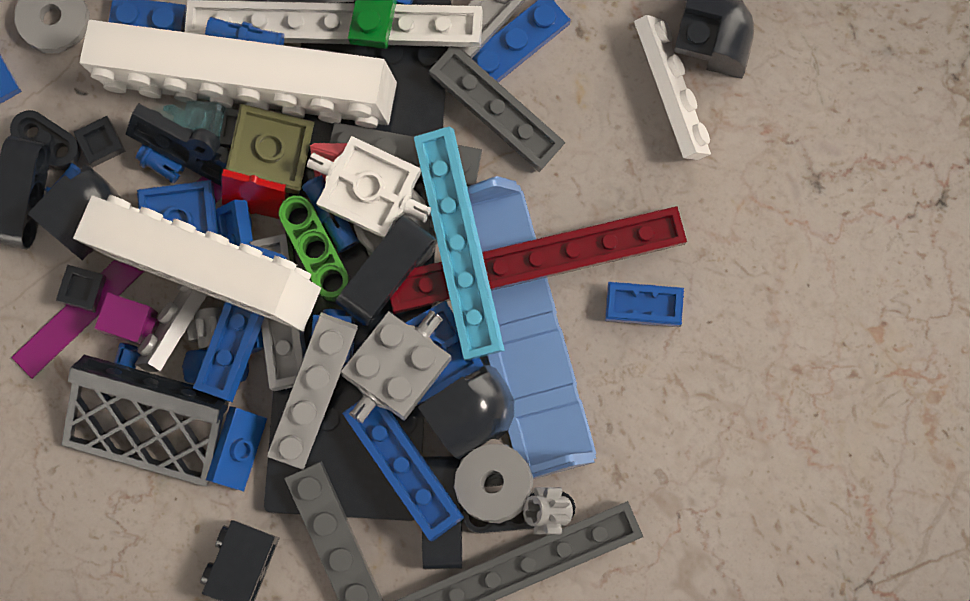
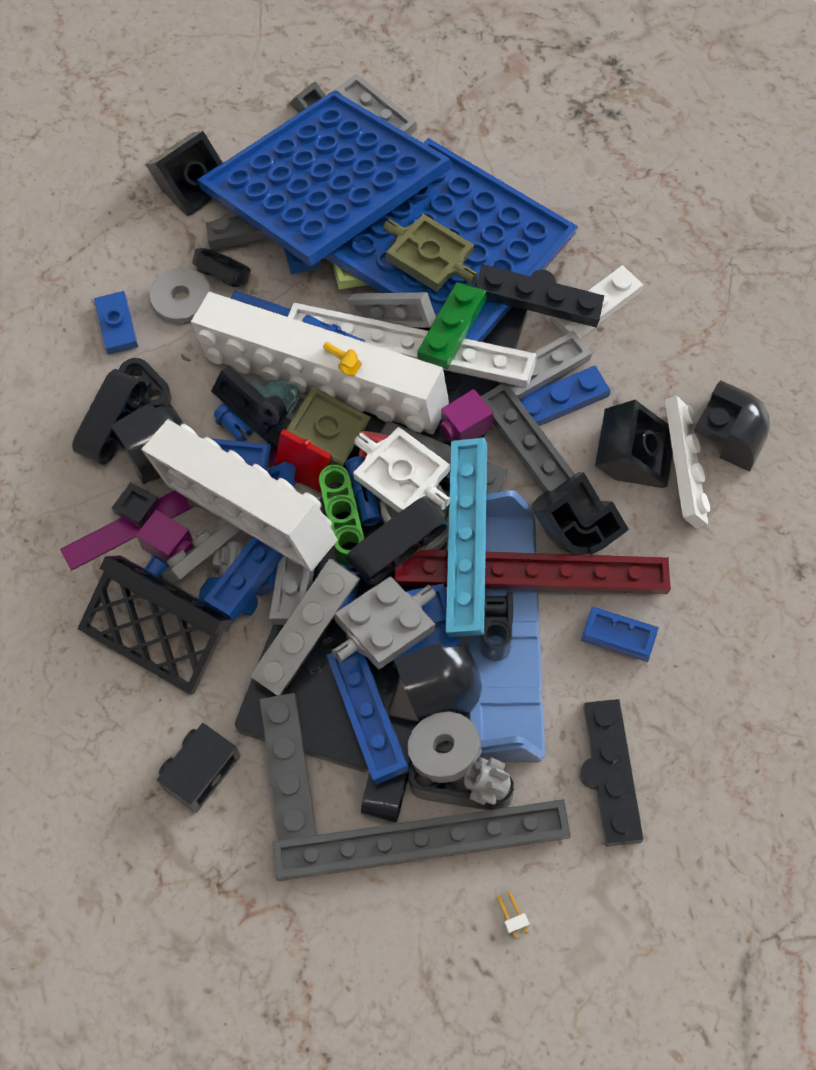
camera: 15 degrees right, 15 degrees down
black plate [74,116,126,168] -> none
blue plate [206,406,267,492] -> none
none -> yellow hand [323,342,362,377]
none -> magenta brick [440,389,493,441]
none -> black piece [480,592,513,661]
none -> black brick [531,472,629,554]
none -> black hinge [580,699,644,847]
none -> black slope [595,399,673,488]

